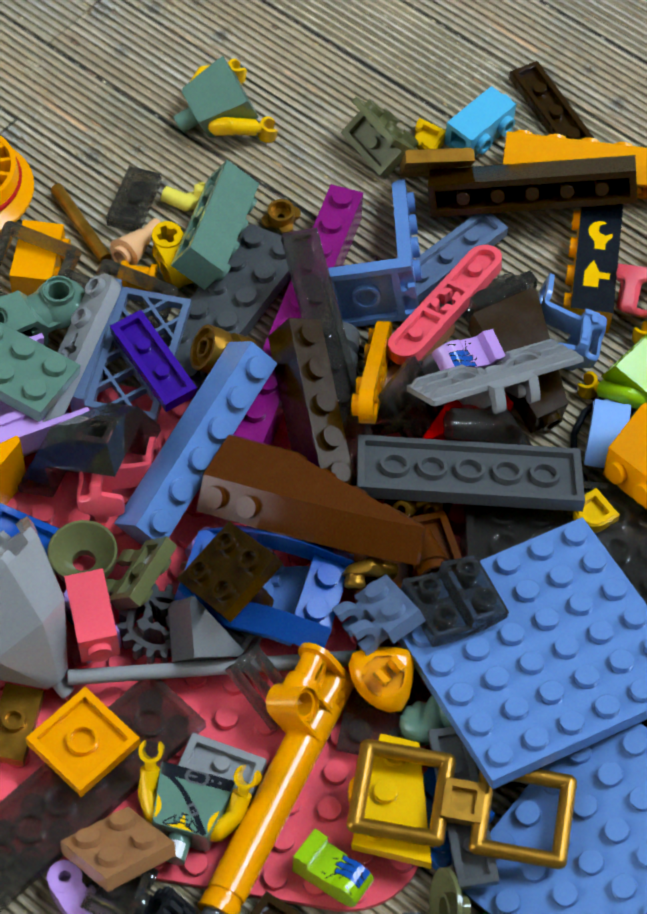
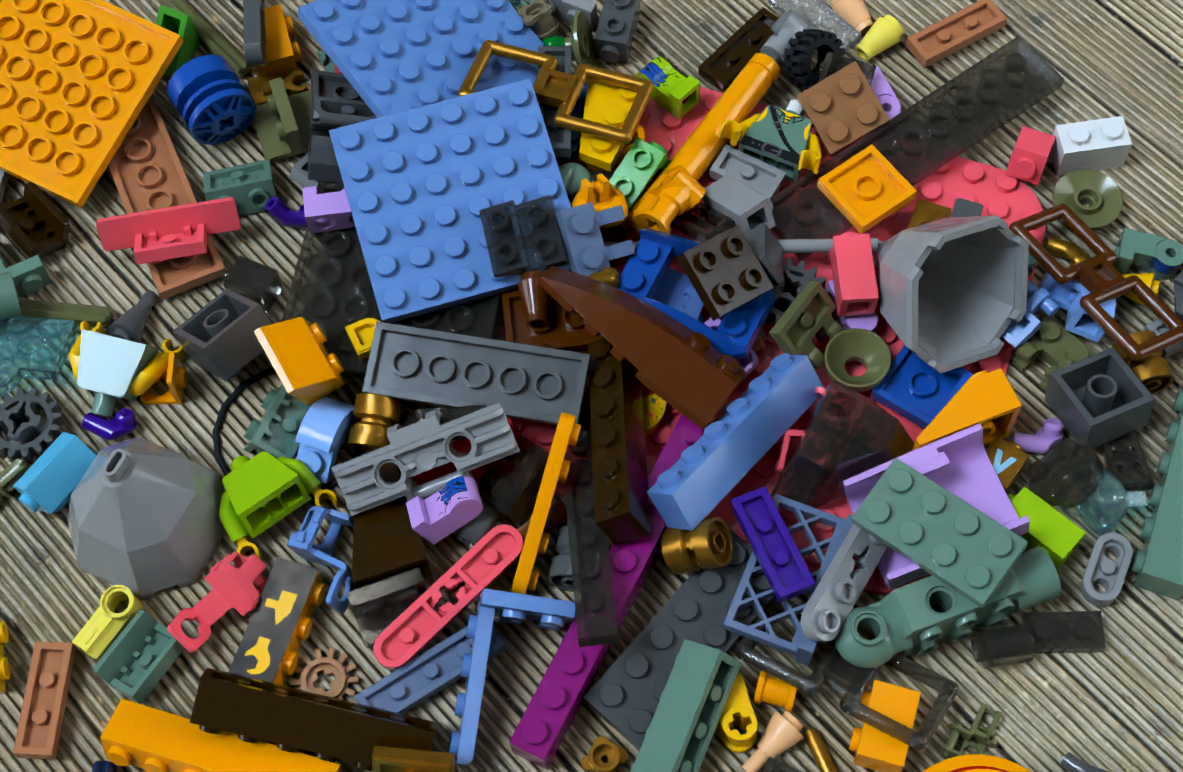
camera: 165 degrees left, 5 degrees up
none -> medium nougat gear [290,648,359,700]
none -> pearl gold wheel [347,393,403,452]
none -> bright green bracket [609,137,670,212]
none -> light grey brick [702,174,776,233]

